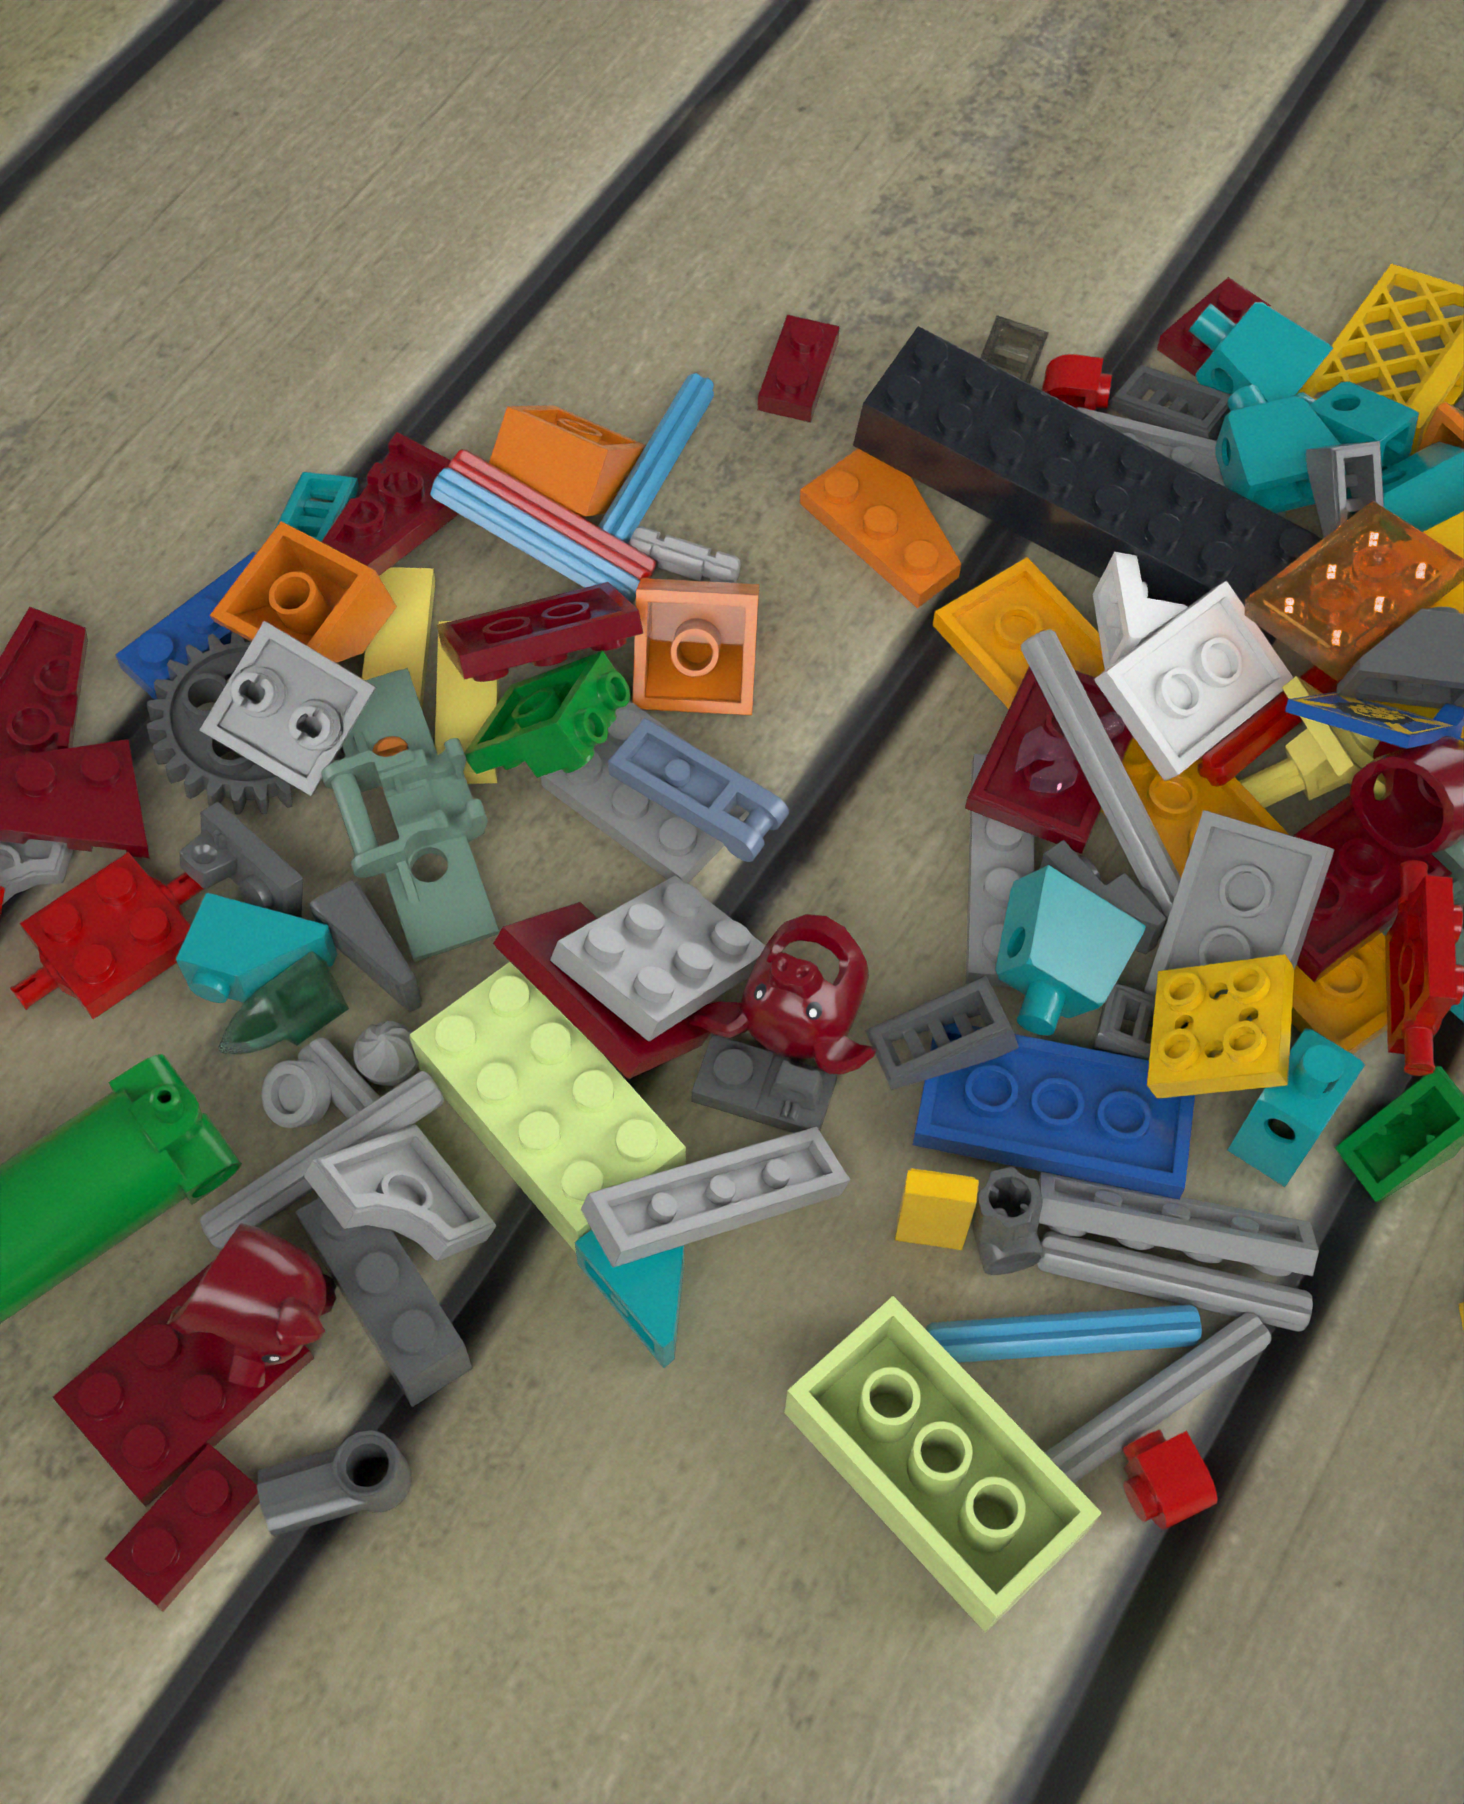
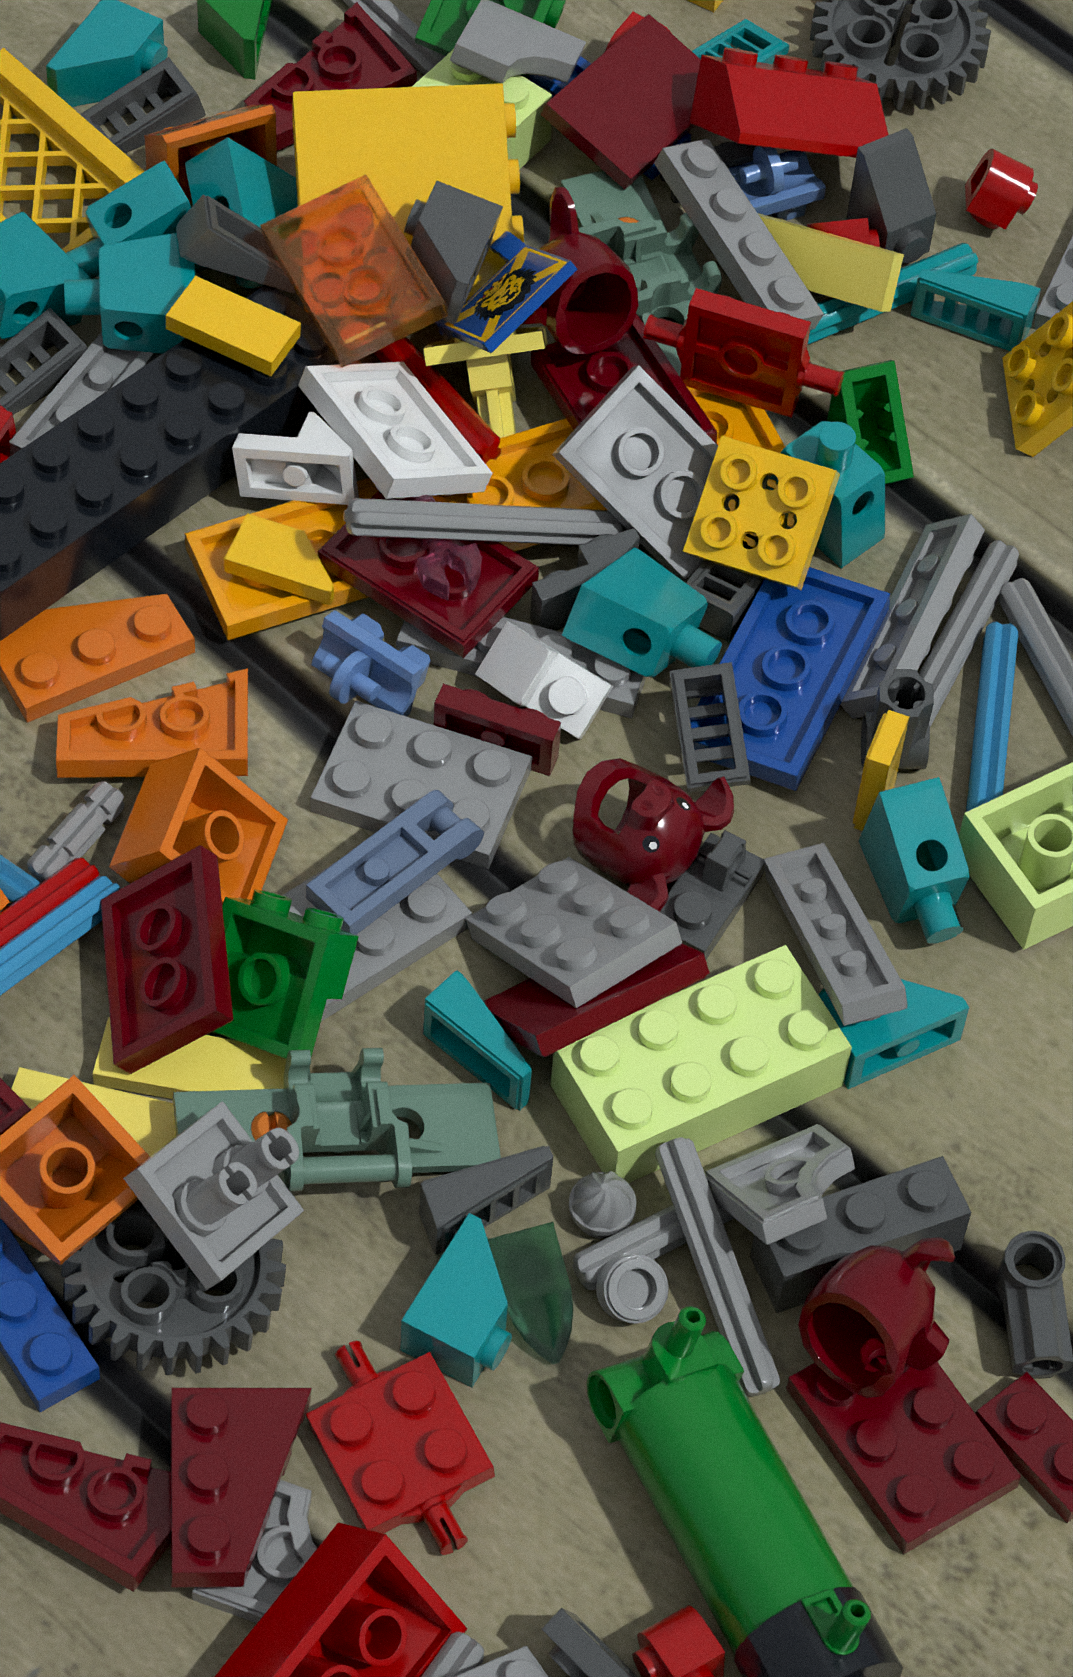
camera: 80 degrees left, 5 degrees down
dark grey hinge [179,802,303,918] -> none
none -> orange wing [56,668,248,778]
none -> yellow tile [166,276,301,376]
none -> yellow tile [224,513,334,605]
none -> light grey plate [310,701,532,869]
none -> medium blue hips [311,610,431,716]
none -> teal slope [423,970,532,1111]
none -> dark red plate [433,683,561,776]
none -> white slope [475,621,614,739]
none -> teal torso [859,777,969,944]

